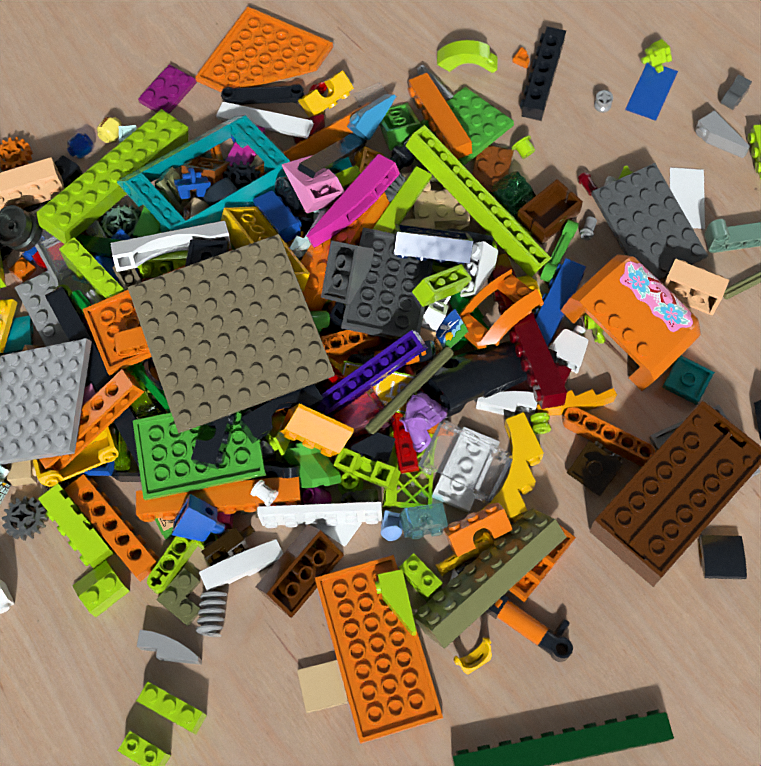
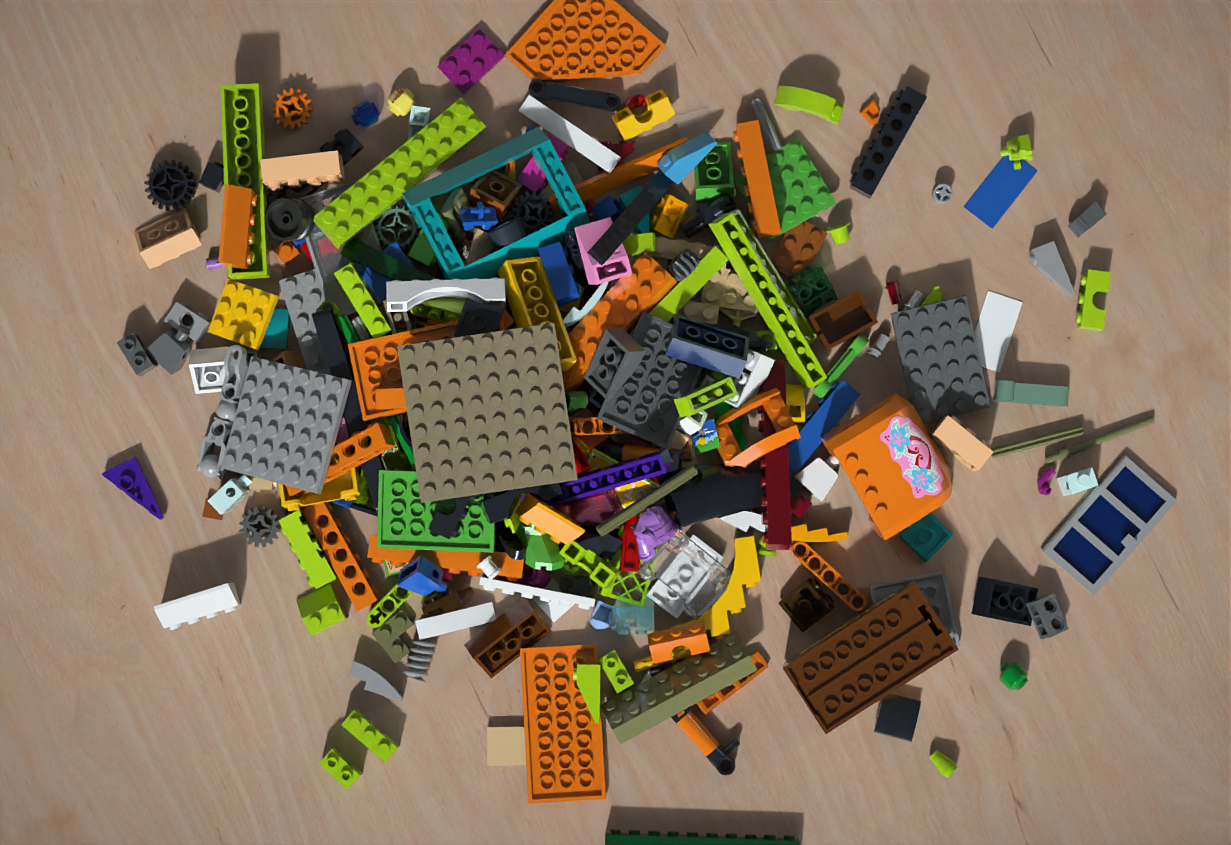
camera: 15 degrees right, 20 degrees up
dark pink slope [306,154,400,248] -> none
yellow helmet [453,637,492,674] -> none

